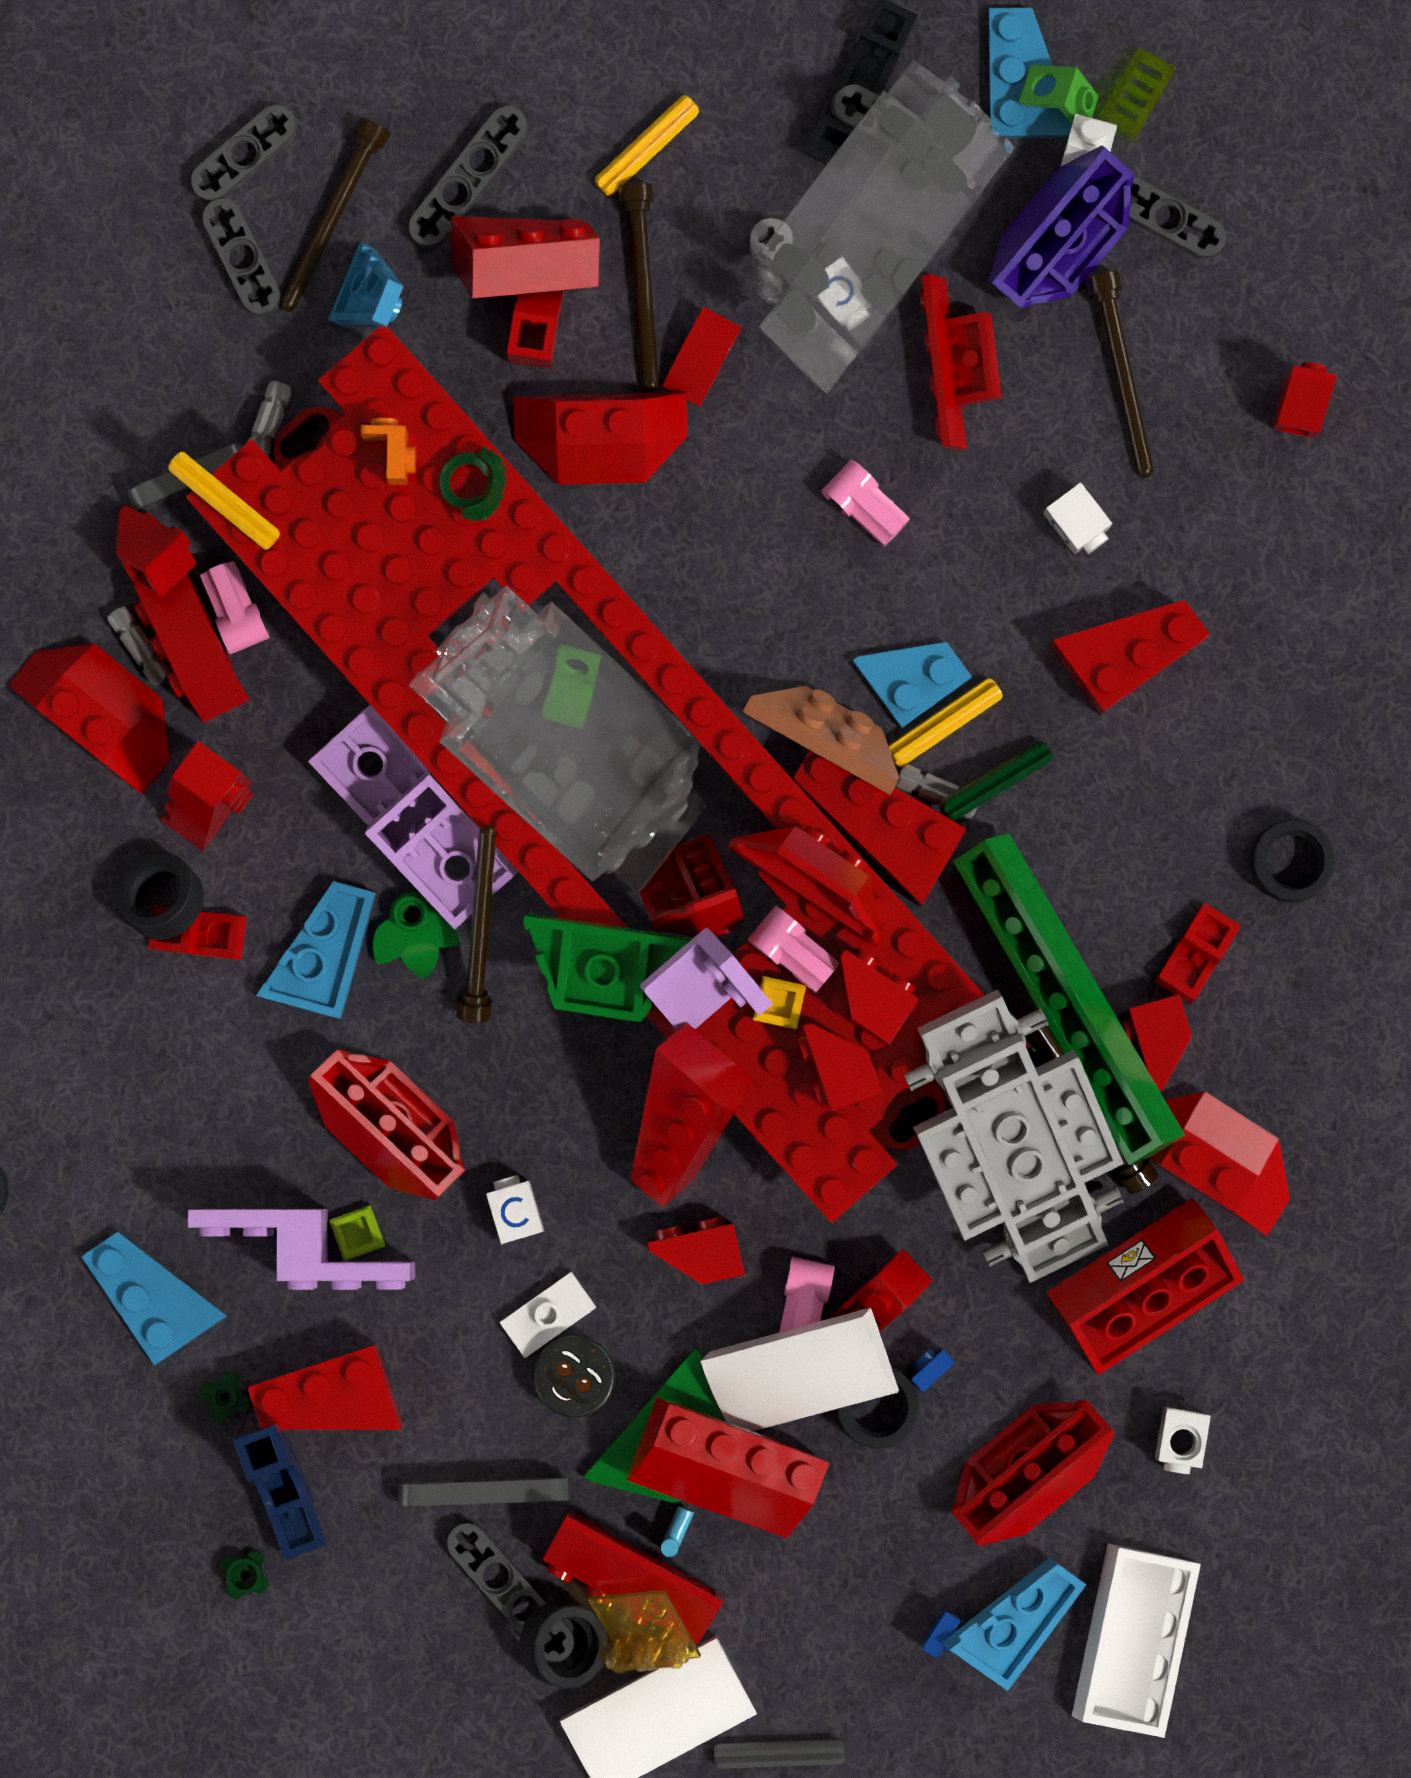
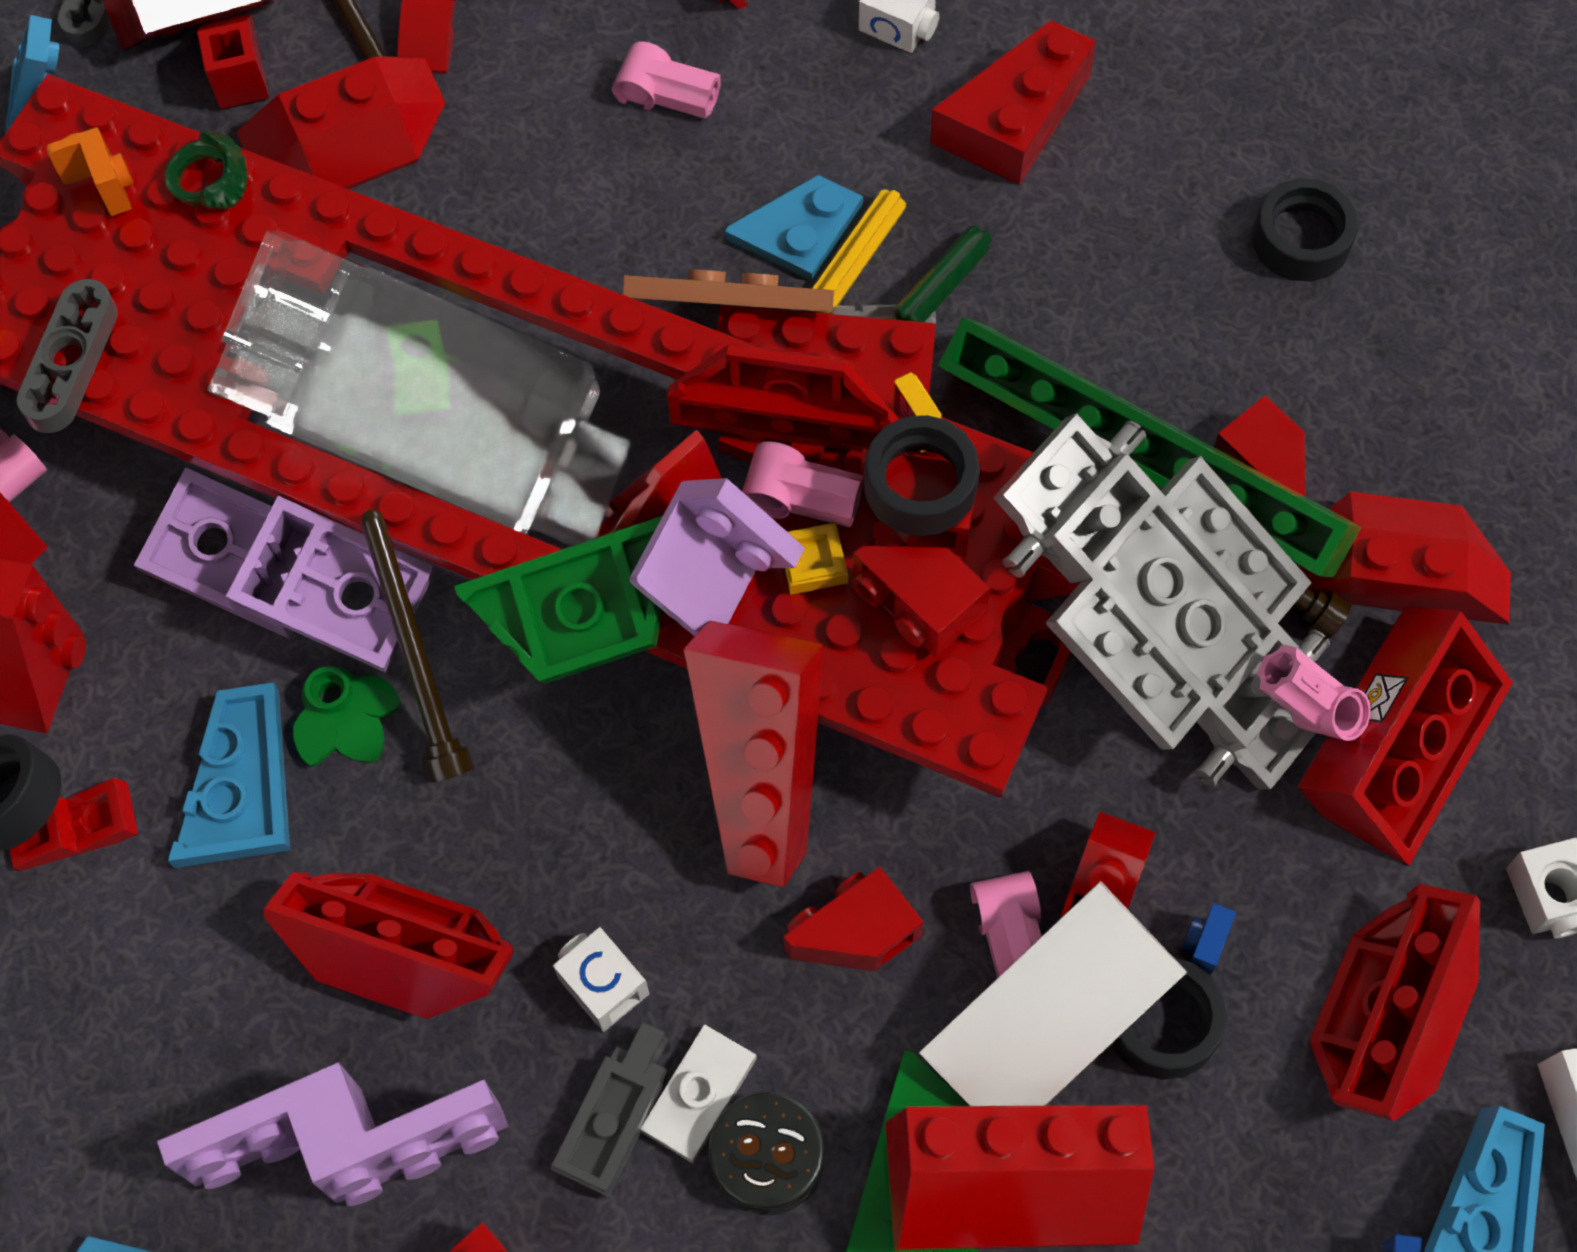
camera: 20 degrees left, 20 degrees down
lime tile [329,1205,386,1261] -> none
red slope [1154,902,1241,1005] -> none
none -> dark grey beam [17,279,118,433]
none -> dark grey hinge [551,1022,669,1199]
none -> black tyre [864,415,980,536]
none -> yellow tile [892,372,942,453]
none -> bright pink piece [1256,645,1371,741]

